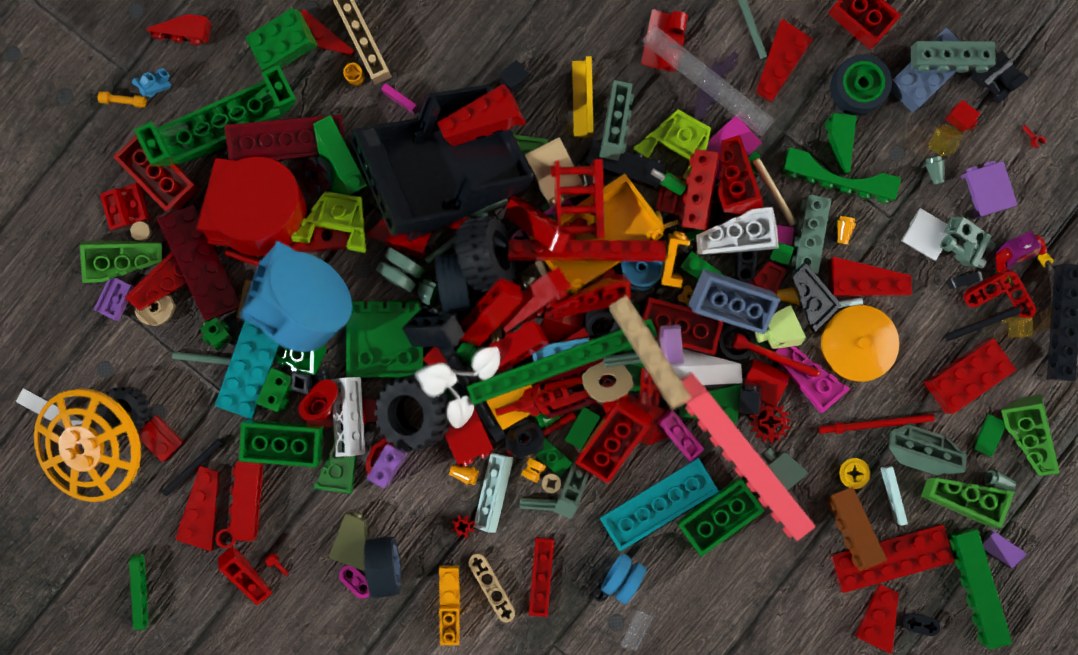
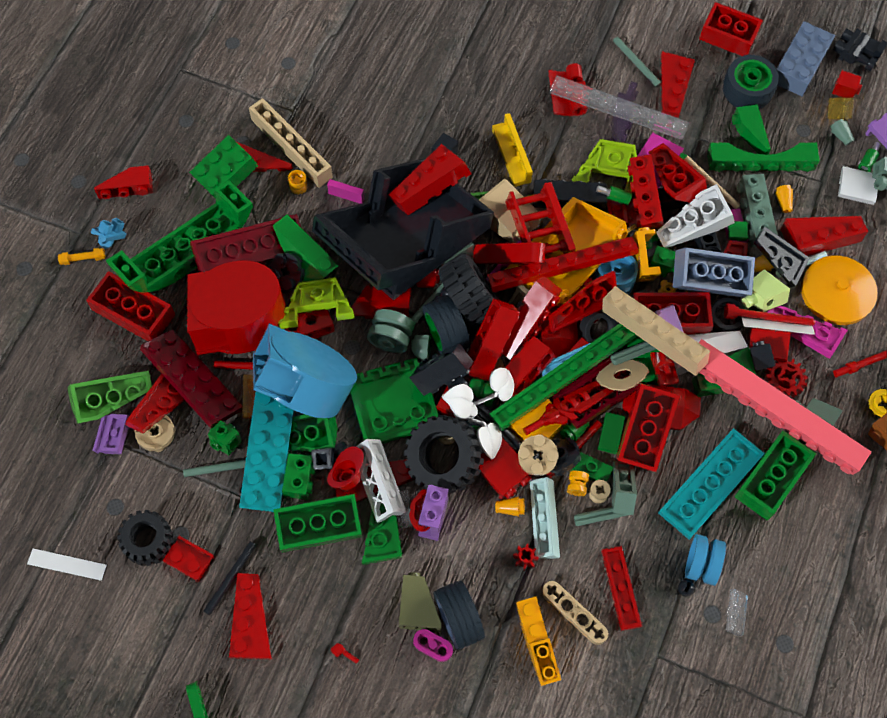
camera: 20 degrees left, 20 degrees down
light orange dish [34,388,141,502] -> none
red slope [99,183,150,231] -> none
tan tile [130,221,152,241] -> none
red hinge [216,461,264,549] -> none
red slope [218,546,272,605] -> none
sand green brick [599,80,634,161] -> none
dark pink tile [656,408,705,462] -> none
sand green brick [911,41,995,73] -> none
none -> tan plate [518,435,558,476]
none -> white sticker [742,317,815,335]
none -> green piece [858,142,881,172]

